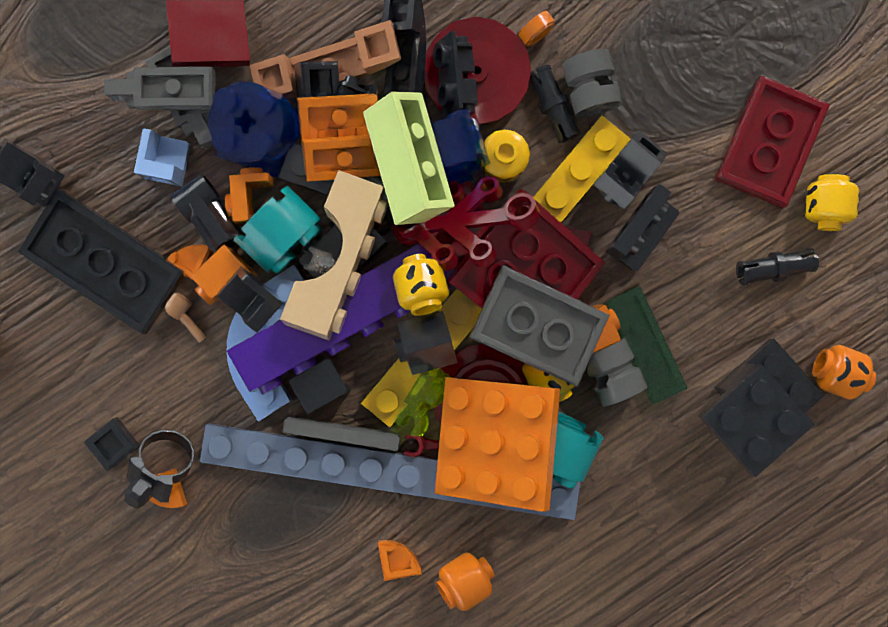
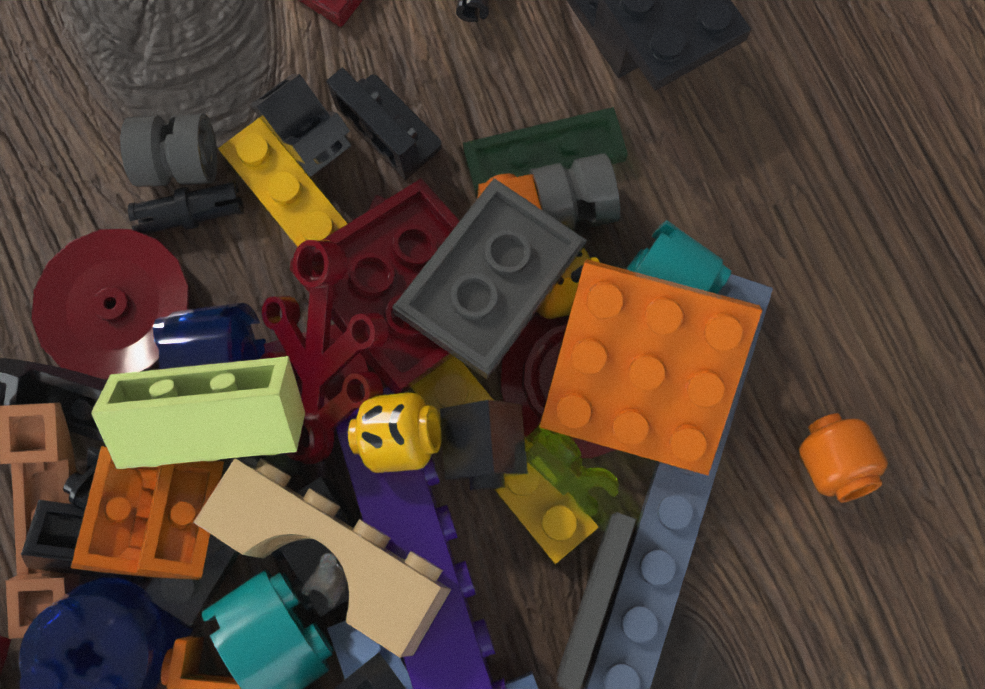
camera: 75 degrees left, 10 degrees down
black panel [289,359,351,415] -> none
orange tile [378,540,422,581] -> none
dark red hand [404,432,439,457] -> none
black hinge [433,31,479,118] -> none
yellow head [479,129,530,183] -> none
orange tile [518,10,556,47] -> none

